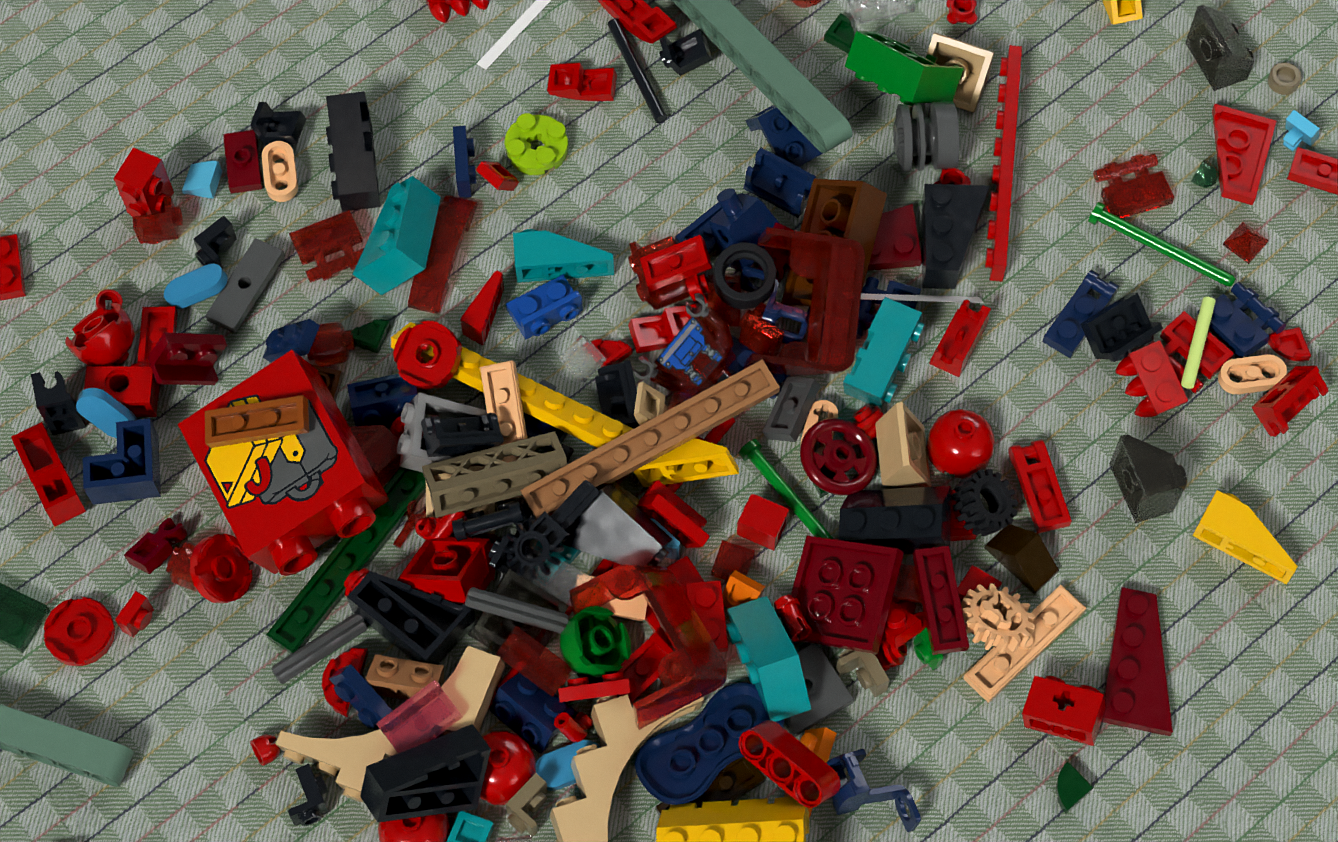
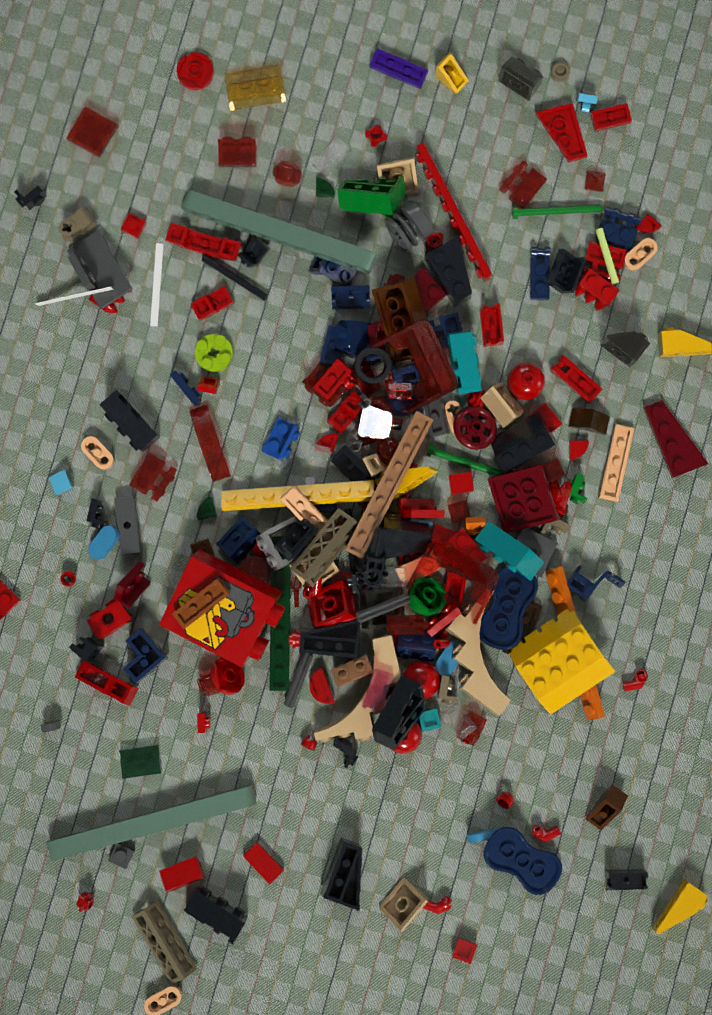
camera: 30 degrees left, 20 degrees up
red tile [44,597,116,666] -> none
red cylinder [65,303,135,366] -> none
dark azure tile [76,388,137,438] -> none
red brick [114,148,174,222] -> none
dark red plate [124,518,188,574] -> none
clear red bracket [133,196,183,244] -> none
red plate [137,306,178,366] -> none
dark red plate [223,130,263,194] -> none
black bracket [251,102,307,145] -> none
dark blue plate [263,319,320,363] -> none
clear red head [307,321,355,367] -> none
dark blue plate [329,664,398,731] -> none
teal wedge [352,176,441,295] -> none
red plate [393,321,462,389] -> none
black plate [452,500,531,541] -> none
red slope [460,270,504,345] -> none
teal slope [513,229,614,283] -> none
red beam [738,720,841,808] -> none
red pin [773,594,812,642] -> none
white sticker [844,293,984,303] -> none
dark red plate [913,546,969,655] -> none
black tyre [952,469,1018,536] -> none
light nougat gear [961,583,1036,653] -> none
red brick [1022,676,1106,746] -> none
dark green tile [1056,762,1093,814] -> none
clear green hinge [1191,159,1219,188] -> none
red hinge [1251,366,1329,437] -> none

